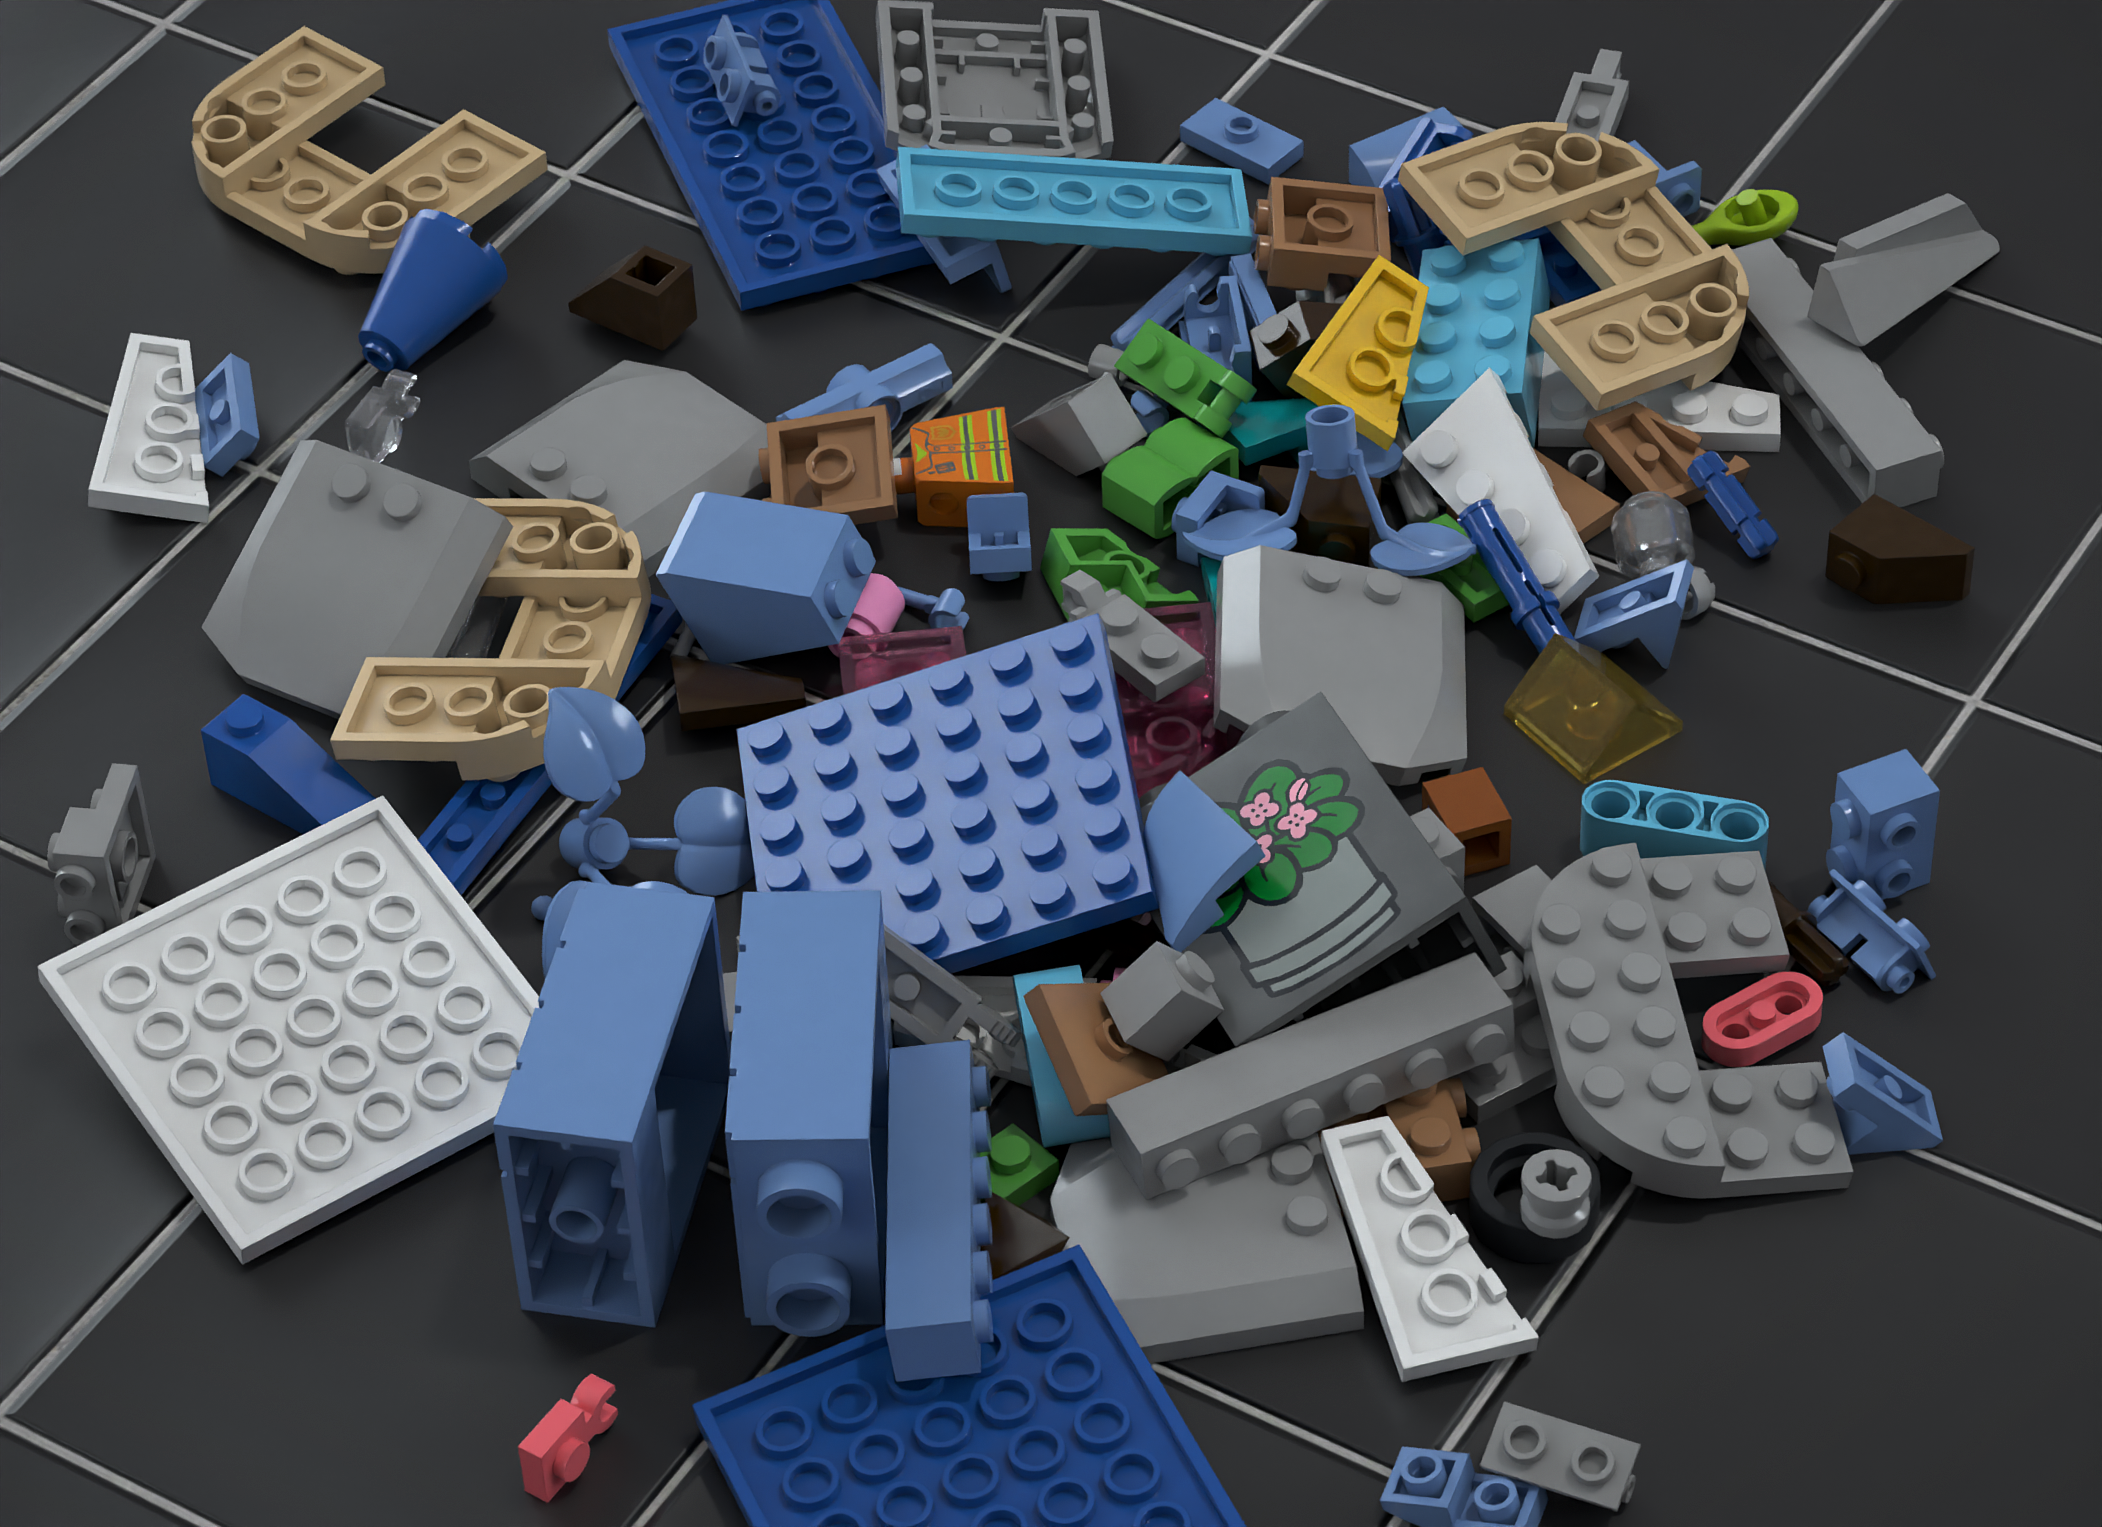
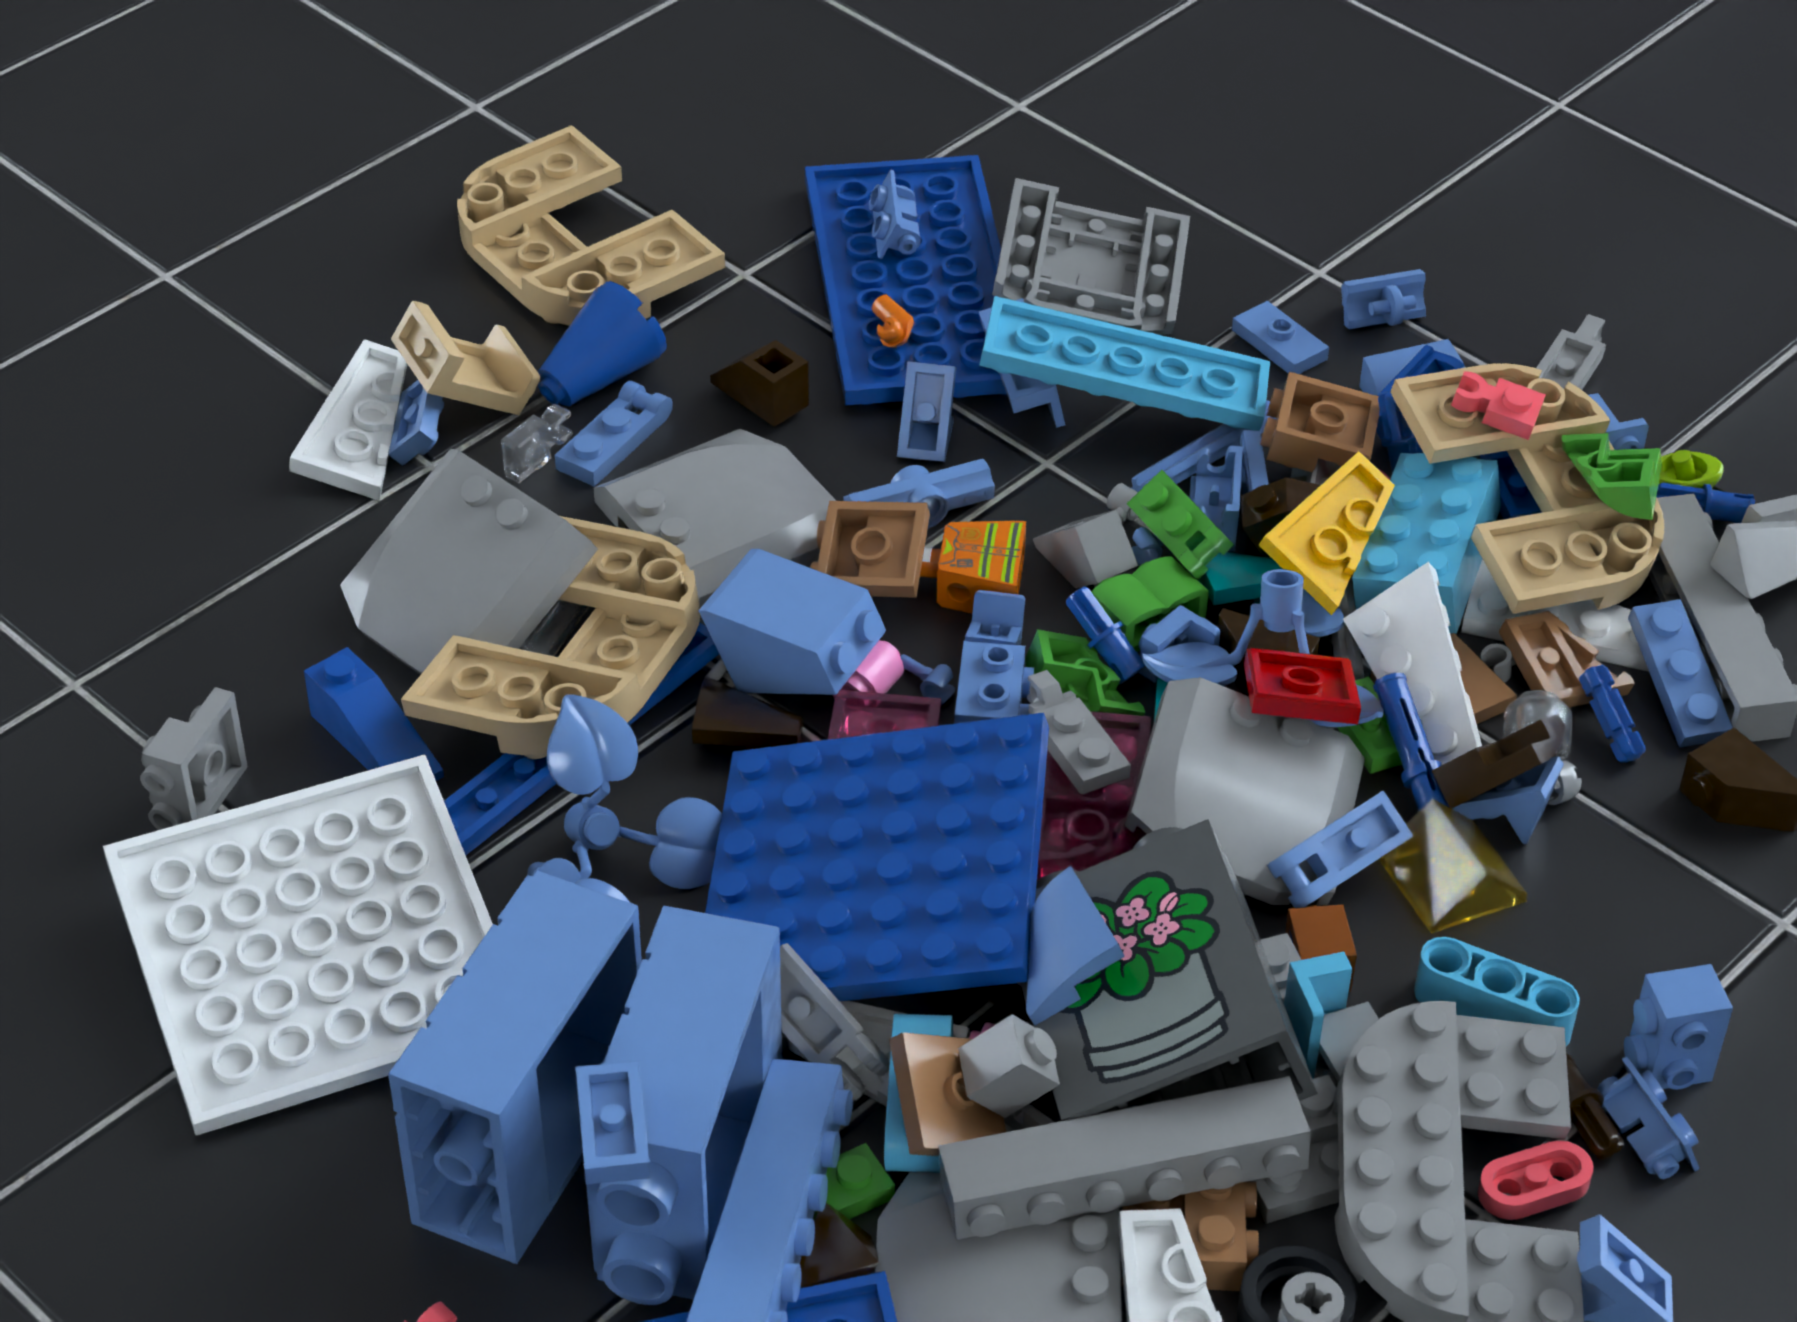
camera: 10 degrees right, 0 degrees up
none -> tan panel [391,300,540,415]
none -> medium blue plate [555,381,673,487]
none -> medium blue plate [576,1060,651,1185]
none -> orange arm [872,295,914,348]
none -> medium blue slope [897,361,957,462]
none -> medium blue brick [954,641,1034,724]
none -> blue axle [1066,587,1146,684]
none -> red plate [1244,648,1361,725]
none -> medium blue plate [1267,791,1413,908]
none -> medium azure panel [1284,952,1352,1079]
none -> medium blue hips [1341,269,1426,329]
none -> dark brown slope [1432,714,1565,809]
none -> coral plate [1451,371,1546,440]
none -> bright green slope [1562,433,1662,520]
none -> medium blue plate [1628,599,1733,748]
none -> blue axle [1657,483,1755,523]

